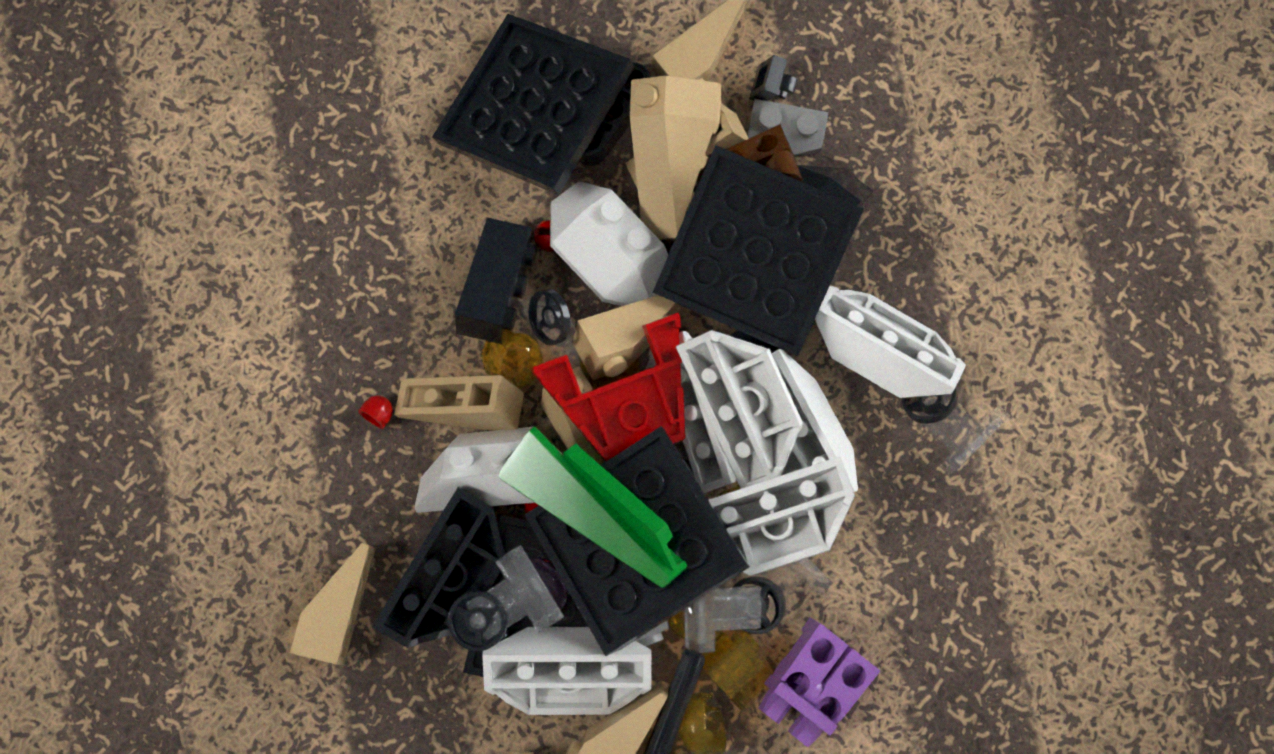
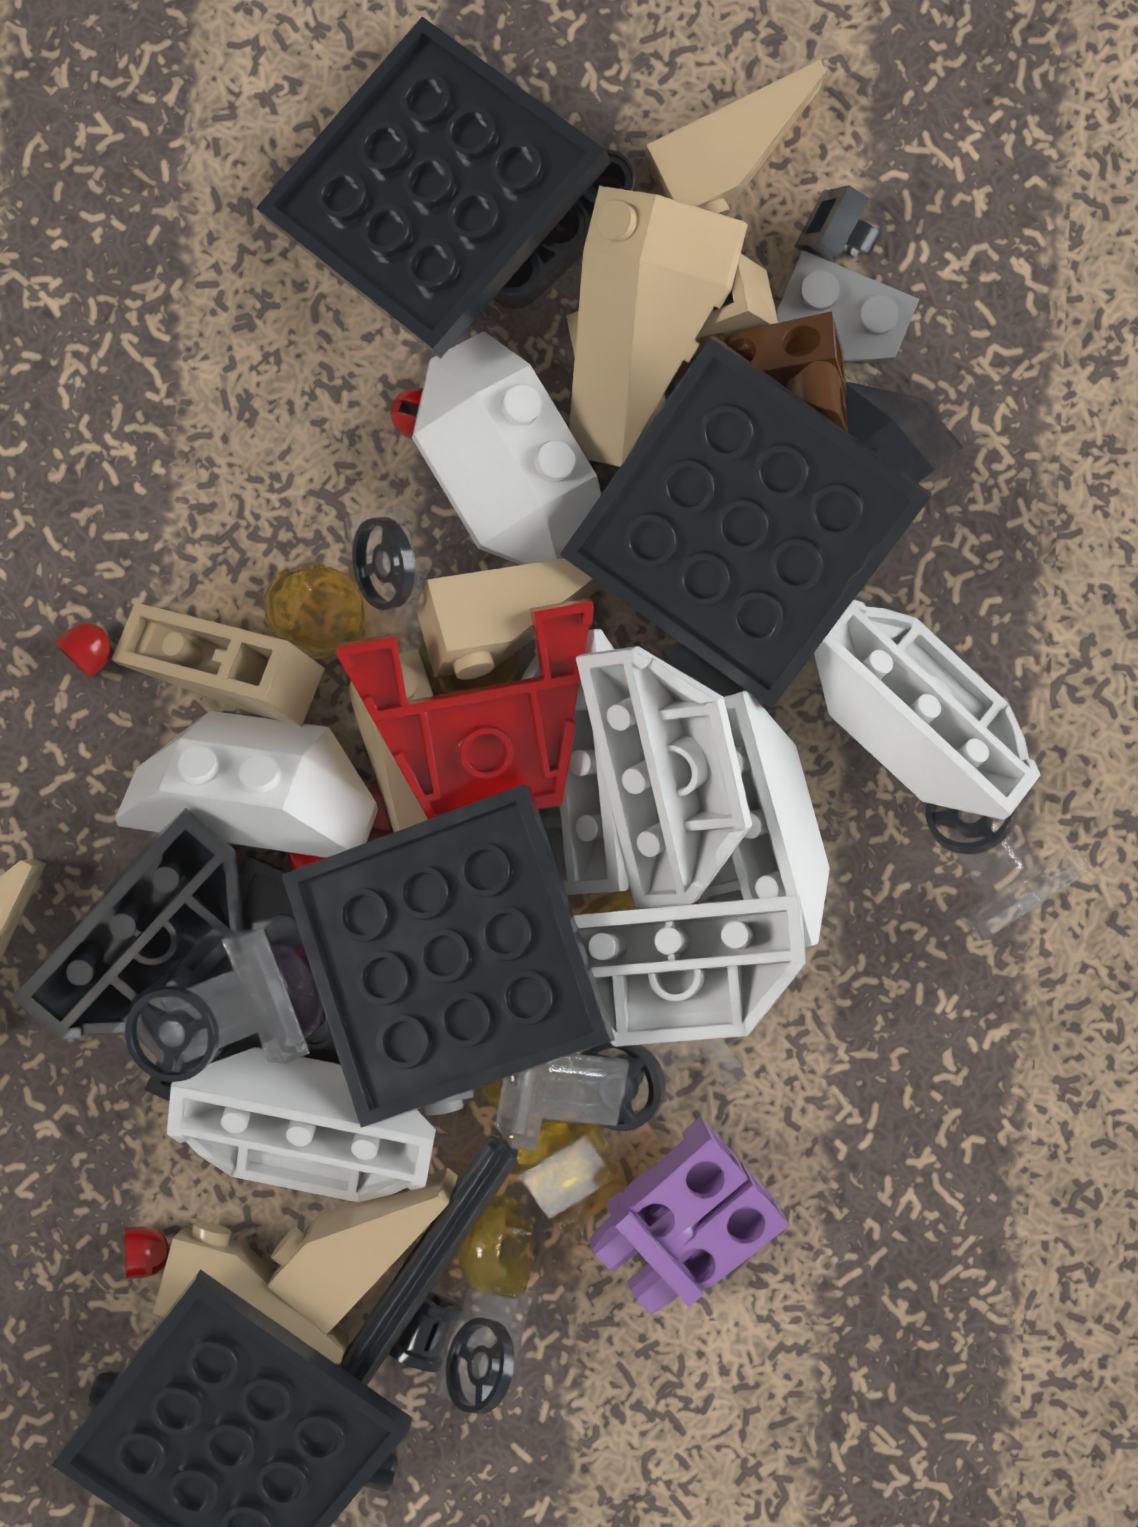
camera: 10 degrees right, 10 degrees up
black brick [455,217,538,345] -> none
green wedge [499,426,687,588] -> none

